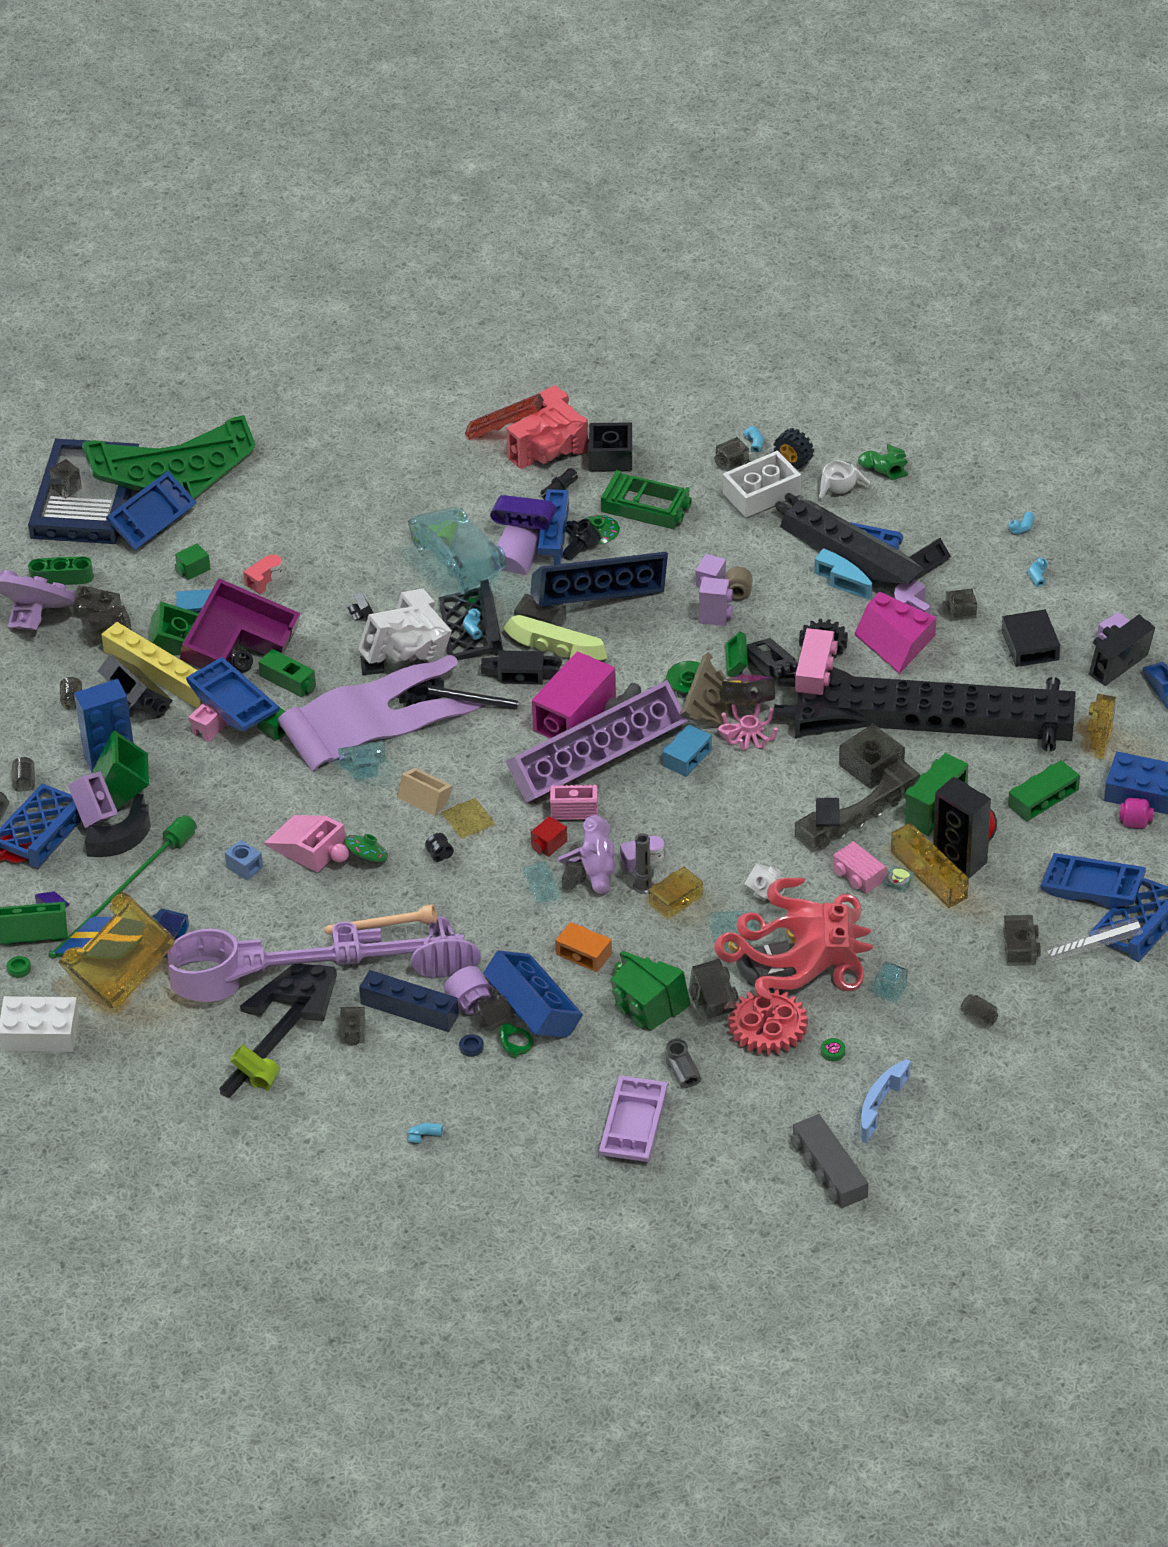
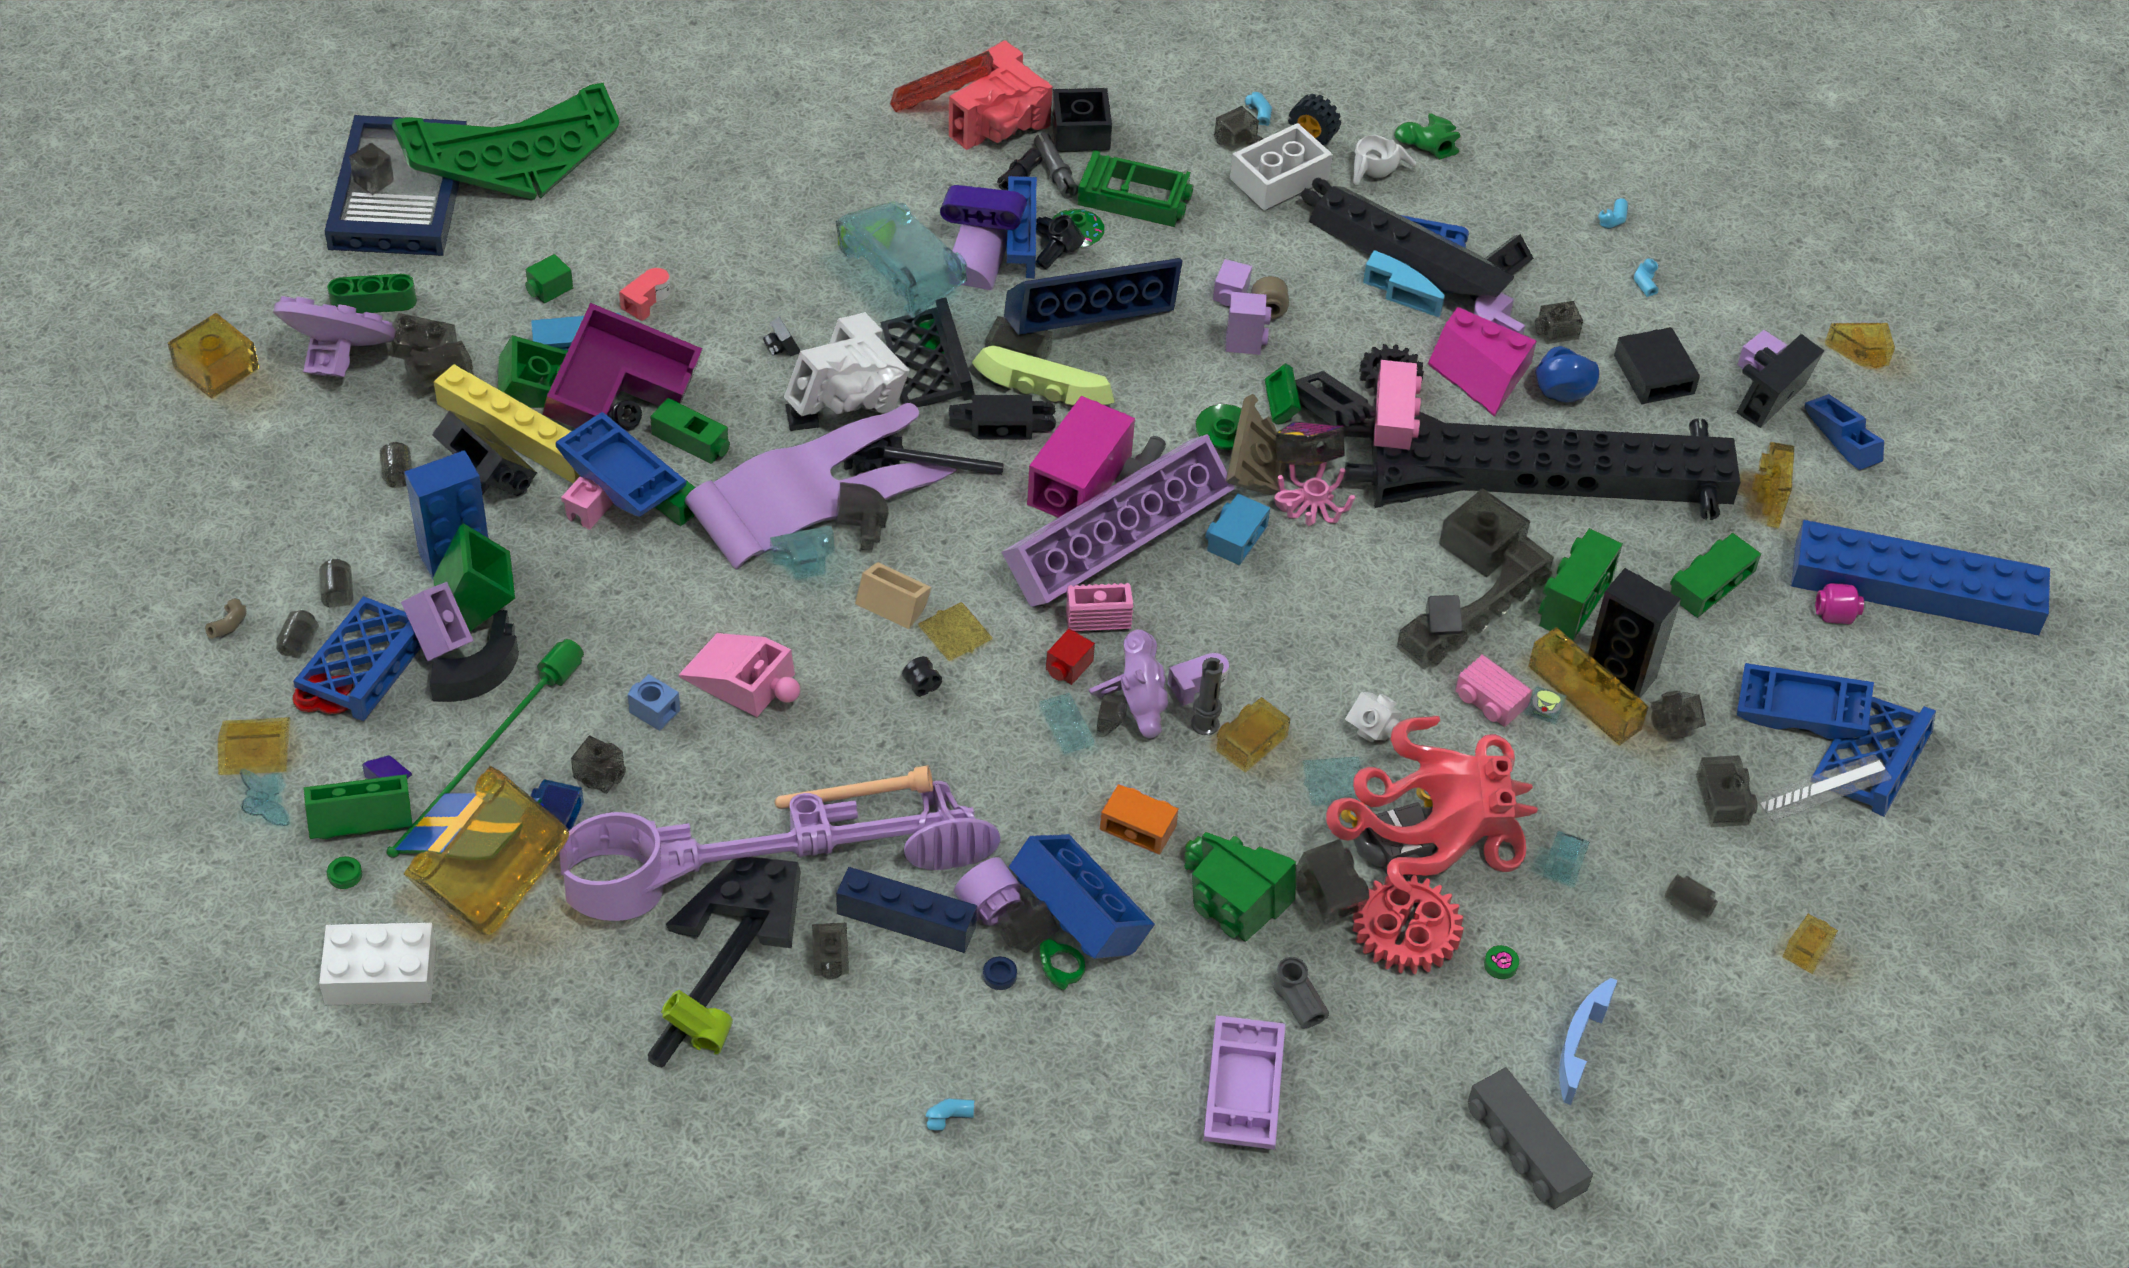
camera: 10 degrees left, 5 degrees up
blue slope [106,471,197,551] -> none
green dish [344,834,388,862] -> none
medium azure arm [463,609,482,640] -> none
none -> clear smoke brick [571,735,626,794]
none -> clear smoke brick [836,482,889,553]
none -> dark grey pin [1034,132,1078,198]
none -> blue piece [1535,346,1600,403]
none -> clear smoke brick [1650,690,1706,739]
none -> clear yellow brick [1783,913,1838,974]

